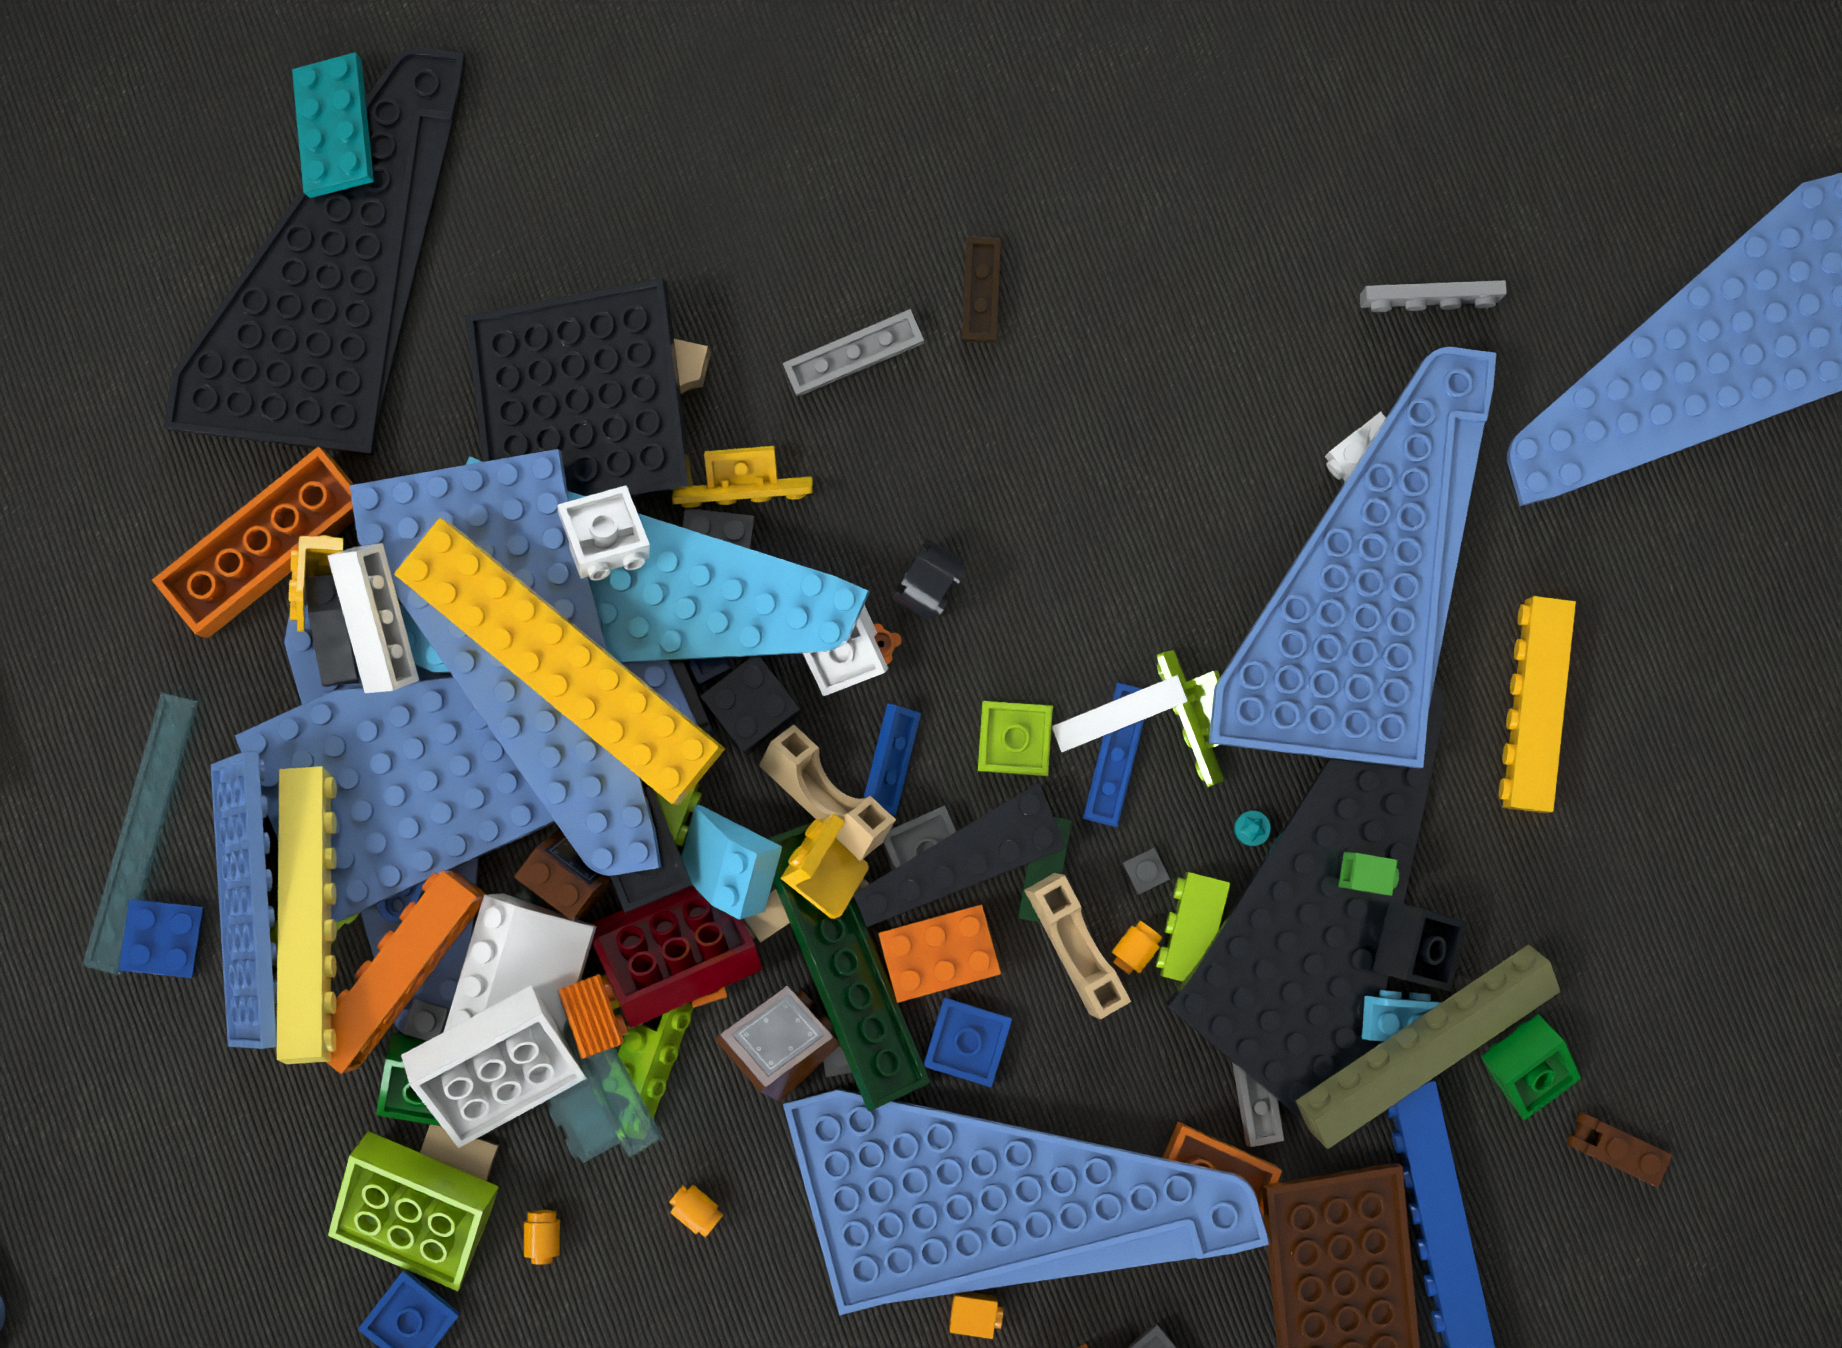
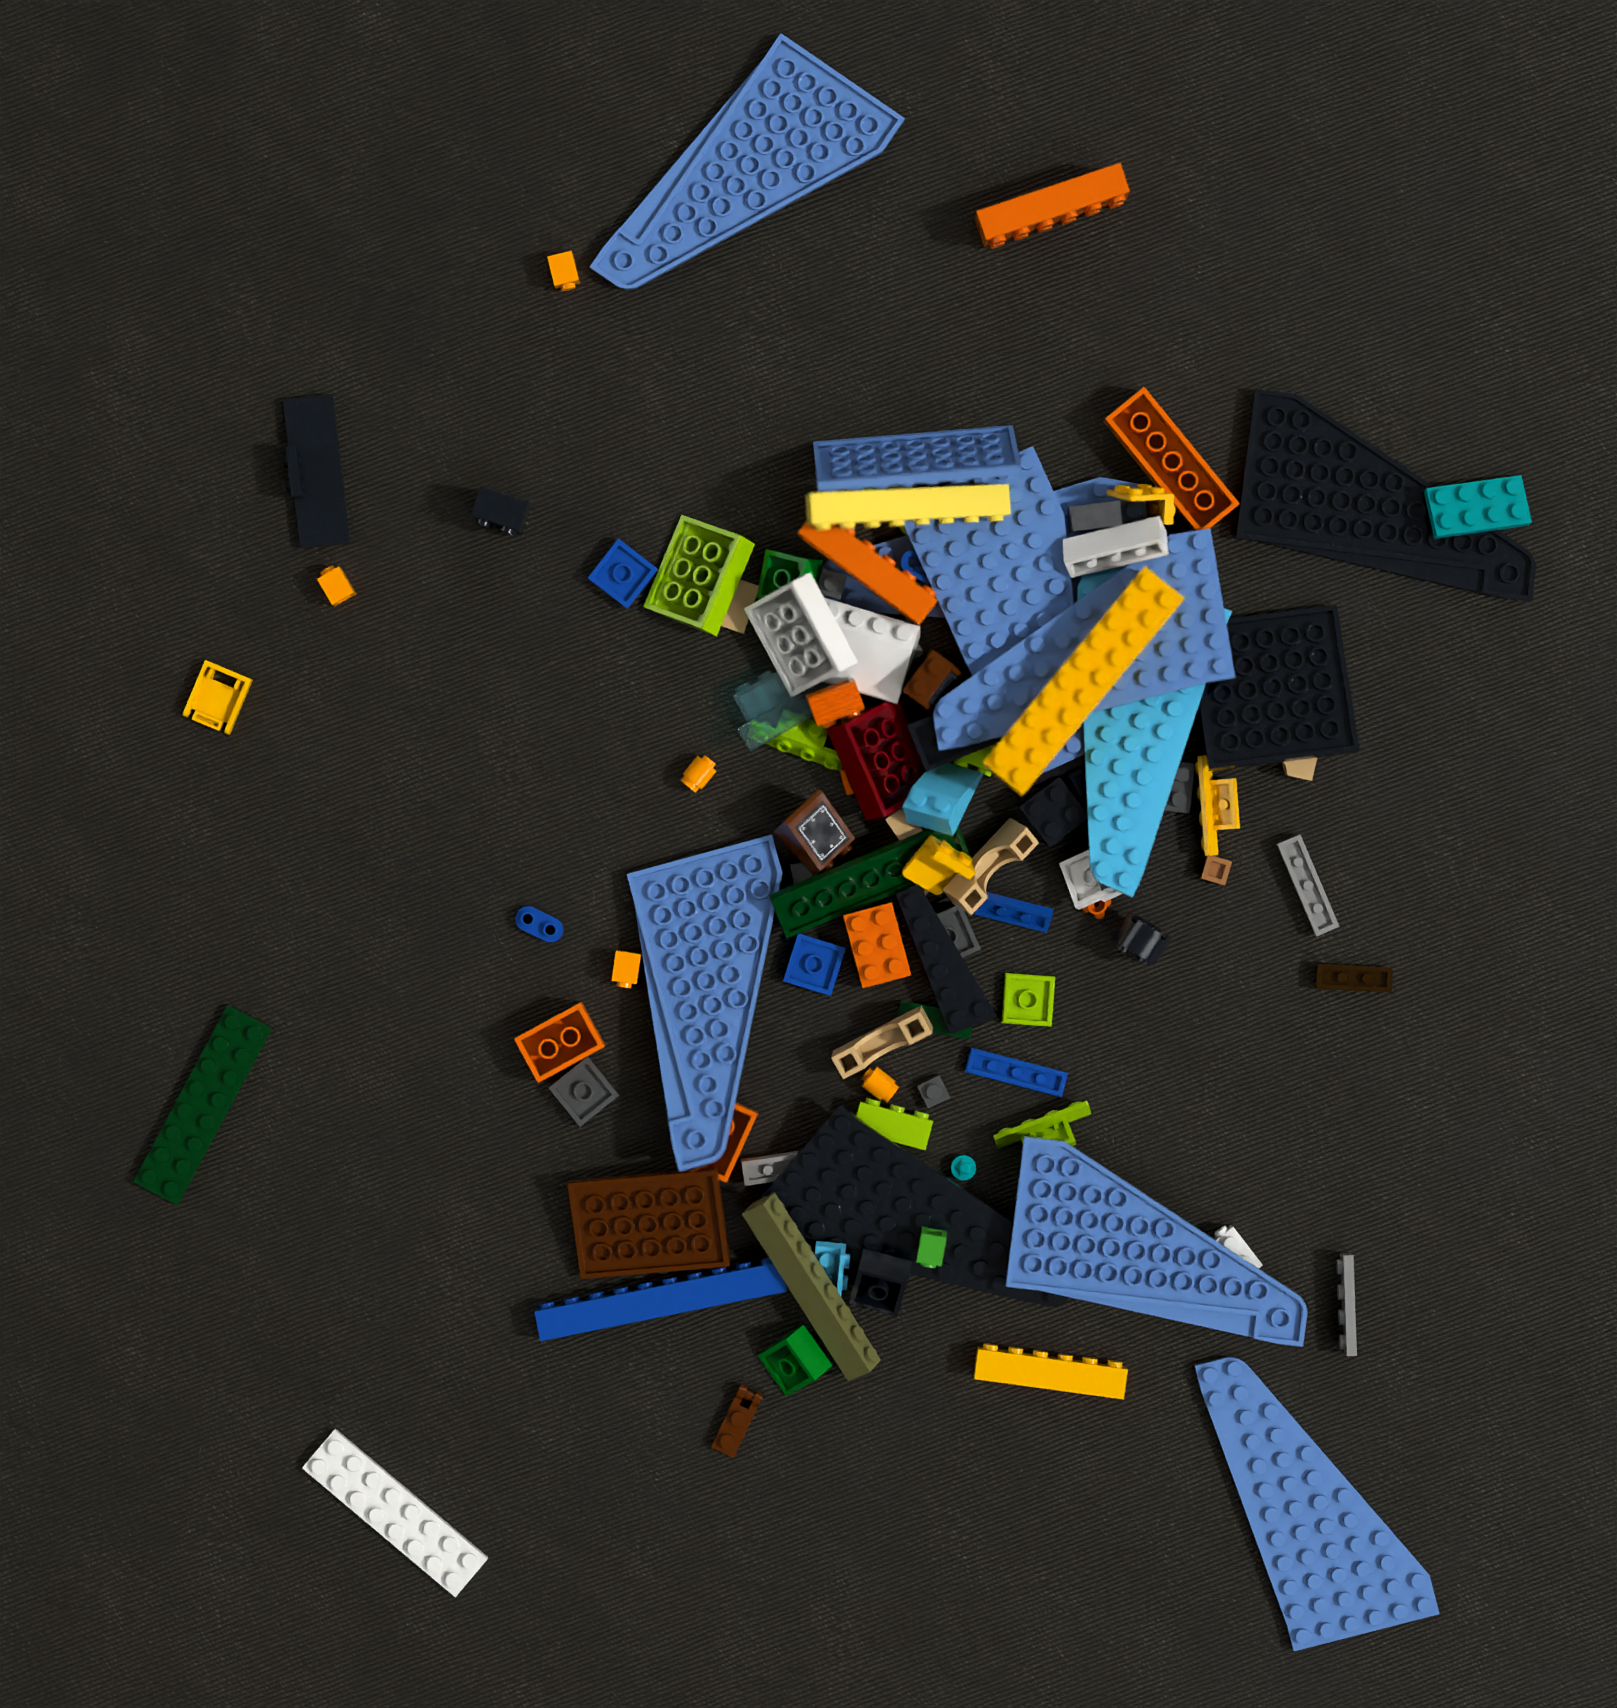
camera: 90 degrees right, 5 degrees up
clear light blue tile [82,692,198,975] -> none
blue plate [118,899,204,978] -> none
light orange brick [524,1210,560,1265] -> none
white plate [557,485,650,581] -> none
white sticker [1052,675,1188,752] -> none
none -> medium nougat plate [1200,856,1232,886]

